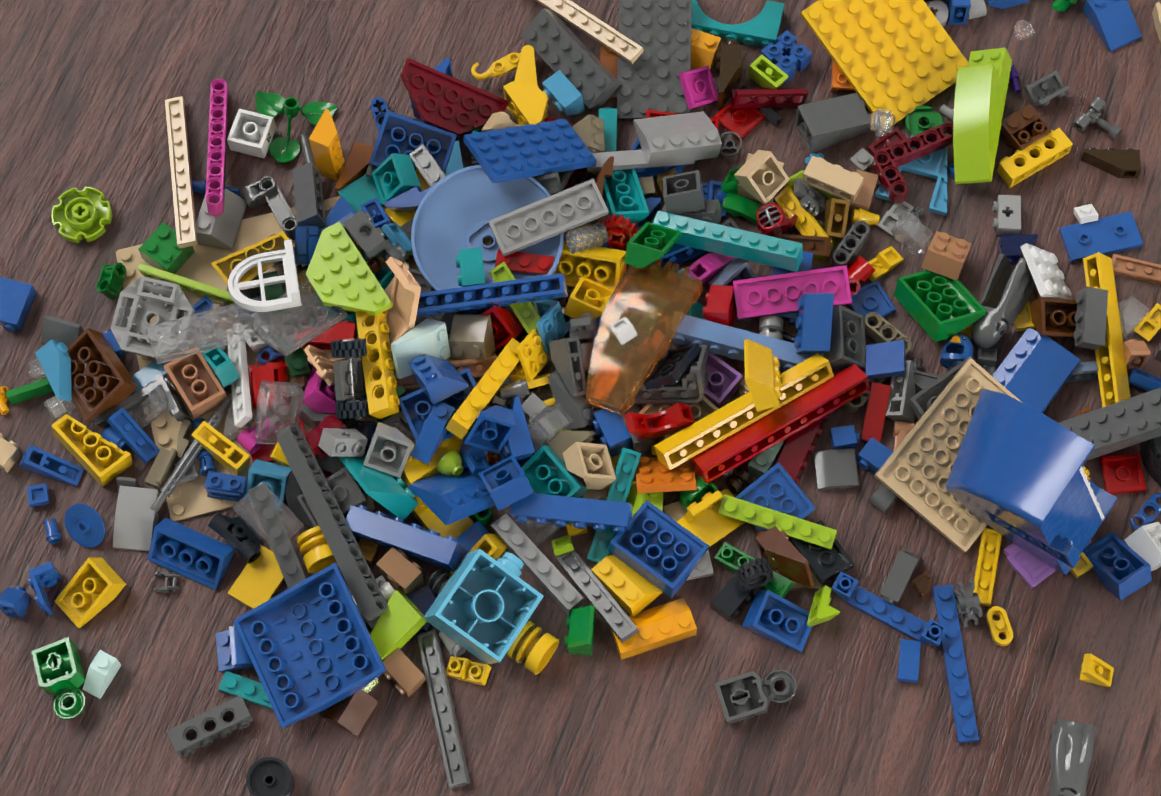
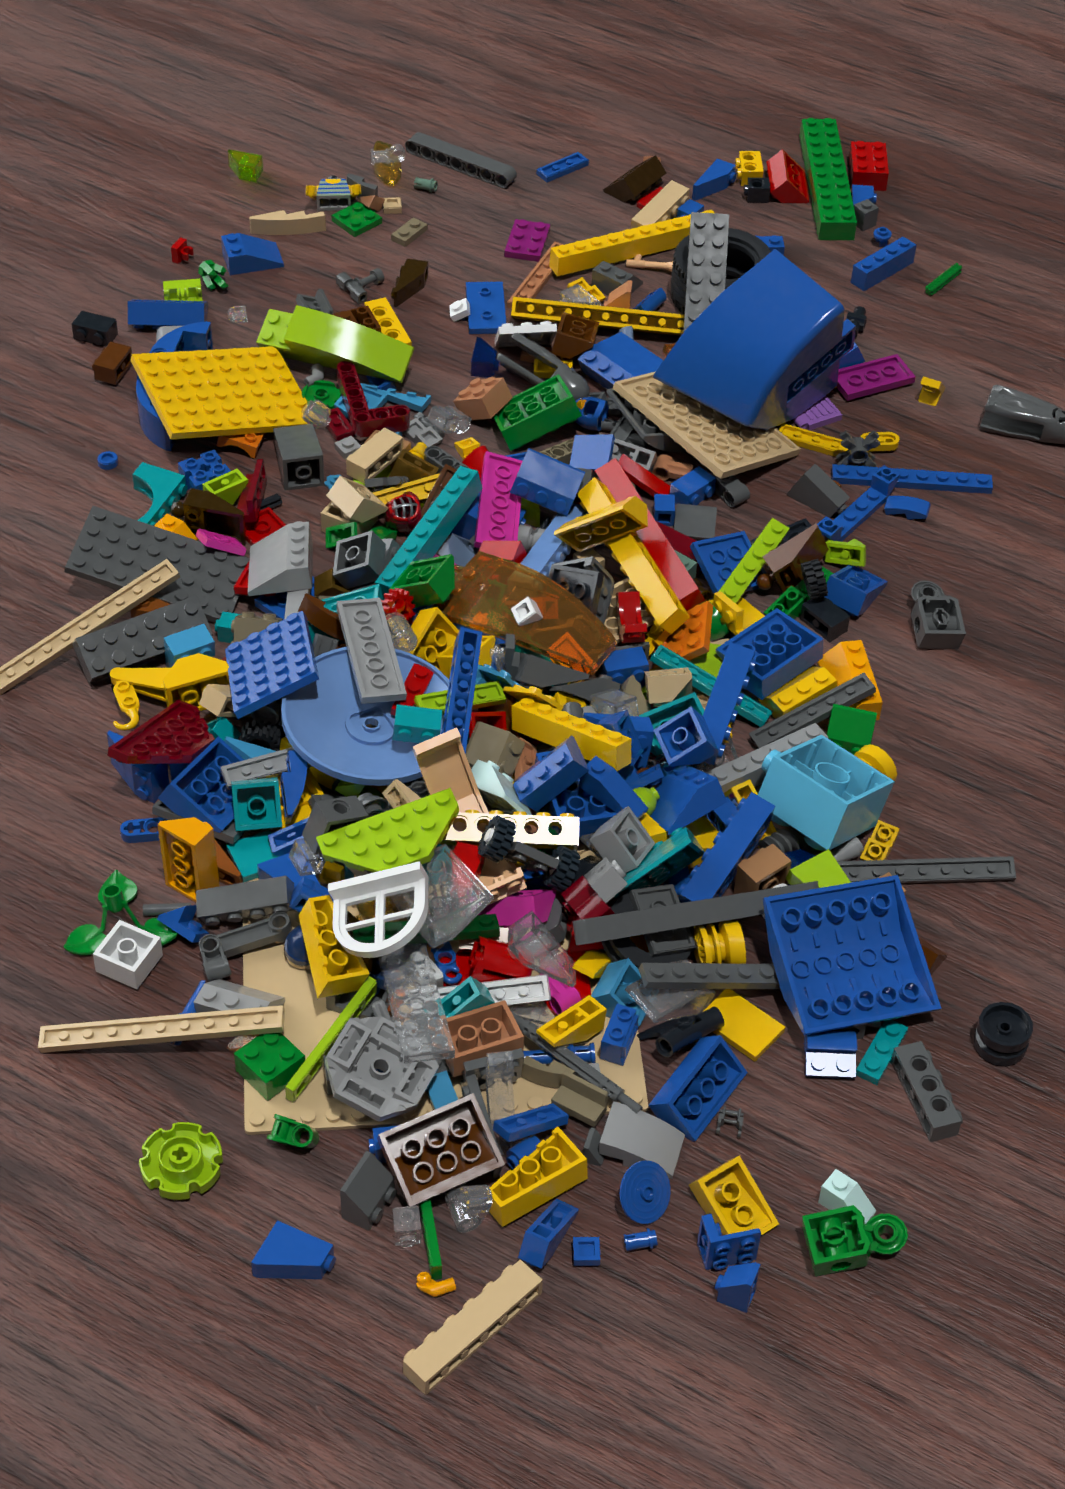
camera: 85 degrees left, 20 degrees down
dark azure slope [35,339,72,402] -> none
dark pink beam [206,79,228,216] -> none
lime tile [551,535,574,556] -> none
light grey brick [992,195,1021,237] -> none
dark grey brick [1074,286,1108,350] -> none
none -> blue slope [157,905,209,943]
none -> magenta plate [837,354,916,401]

